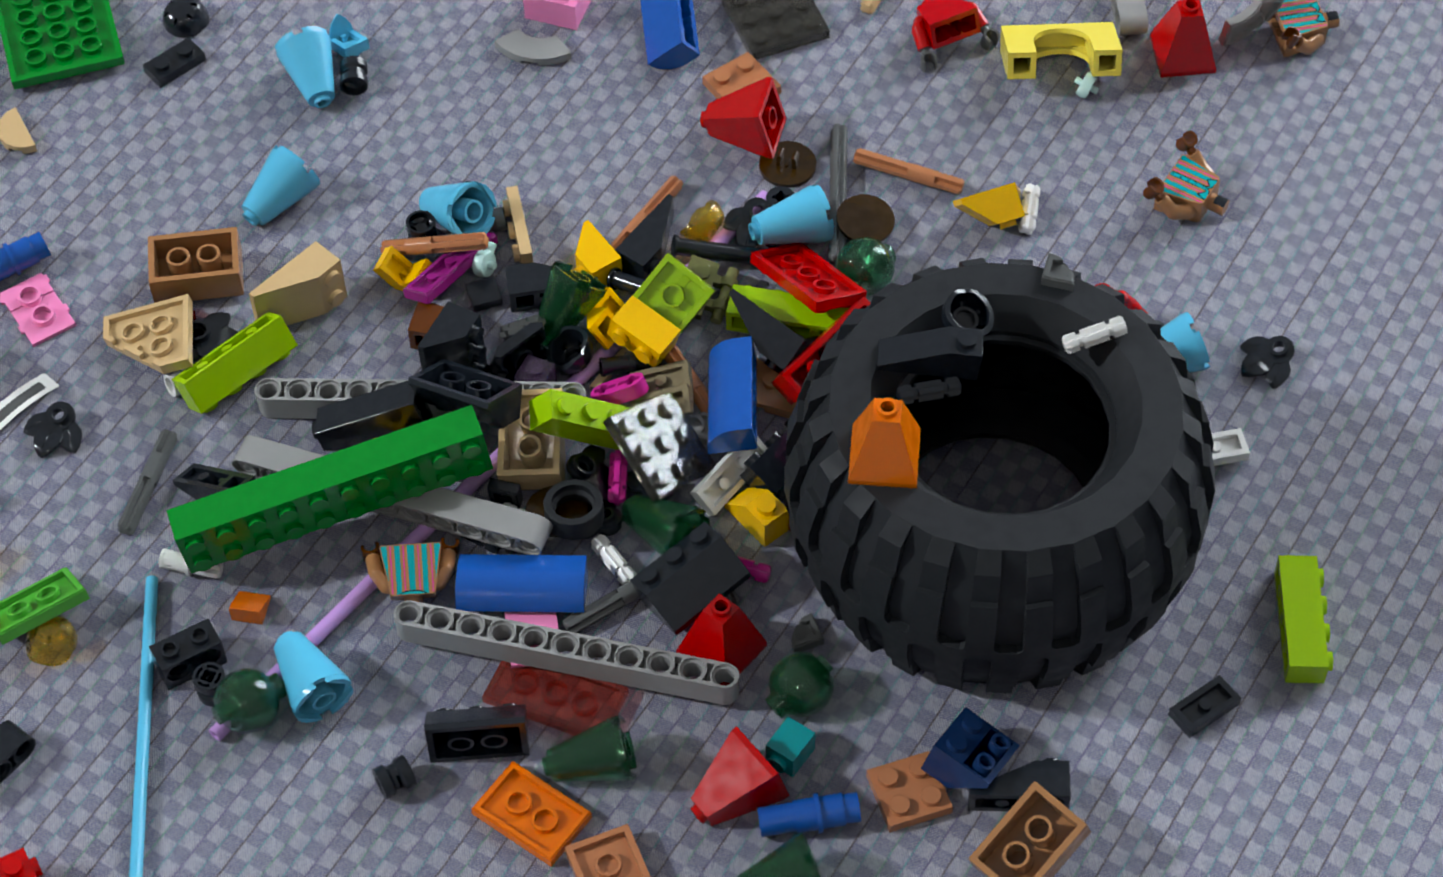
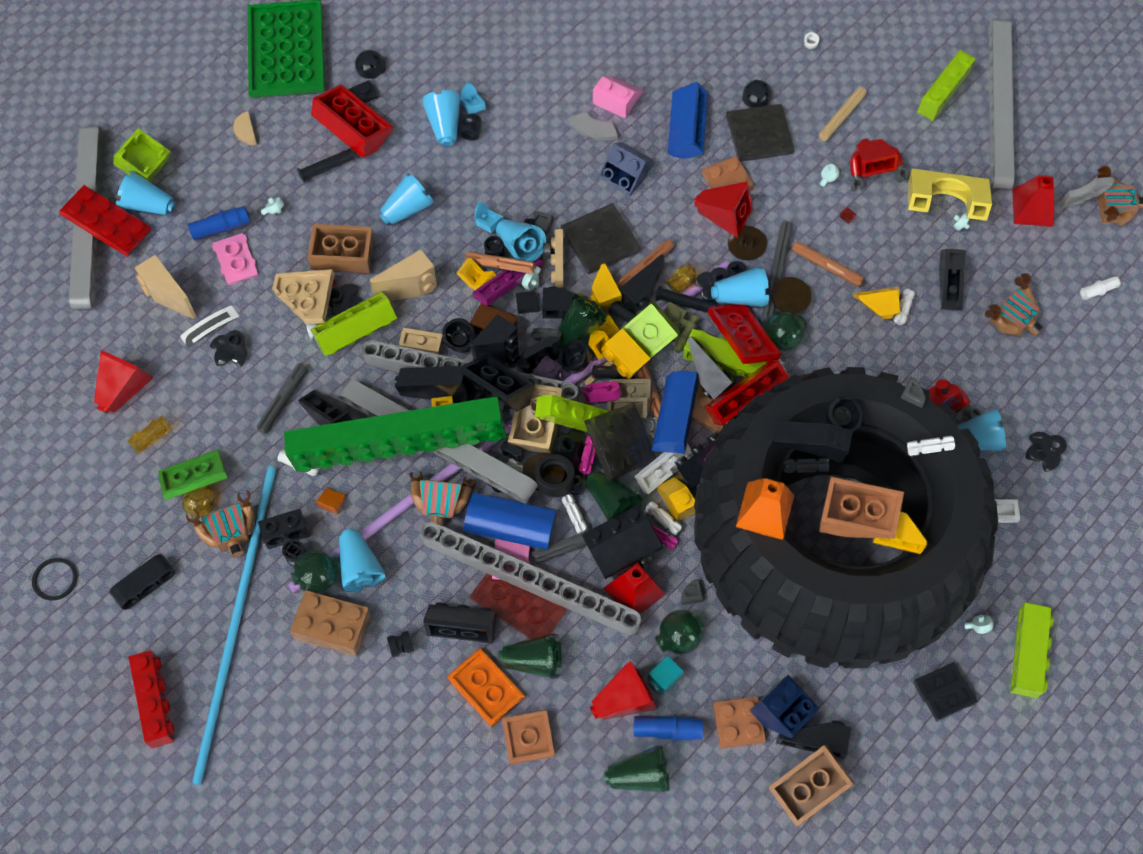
camera: 10 degrees right, 10 degrees up
none -> medium nougat torso [186,490,256,558]
none -> light aqua piece [261,197,284,215]
none -> medium nougat brick [290,590,371,657]
none -> black pin [297,148,355,183]
none -> red slope [311,84,393,158]
none -> tan plate [399,328,443,354]
none -> black helmet [442,318,475,352]
none -> medium azure plate [474,202,504,233]
none -> dark grey tile [534,211,553,235]
none -> clear smoke plate [561,203,641,275]
none -> dark blue slope [598,142,654,196]
none -> white axle [645,501,683,535]
none -> light aqua piece [819,164,839,187]
none -> nougat slope [820,477,904,538]
none -> clear red piece [839,207,856,224]
none -> yellow slope [873,512,927,554]
none -> black plate [913,662,965,702]
none -> black slope [939,249,966,310]
none -> light aqua piece [965,615,993,634]
none -> white axle [1080,277,1121,300]

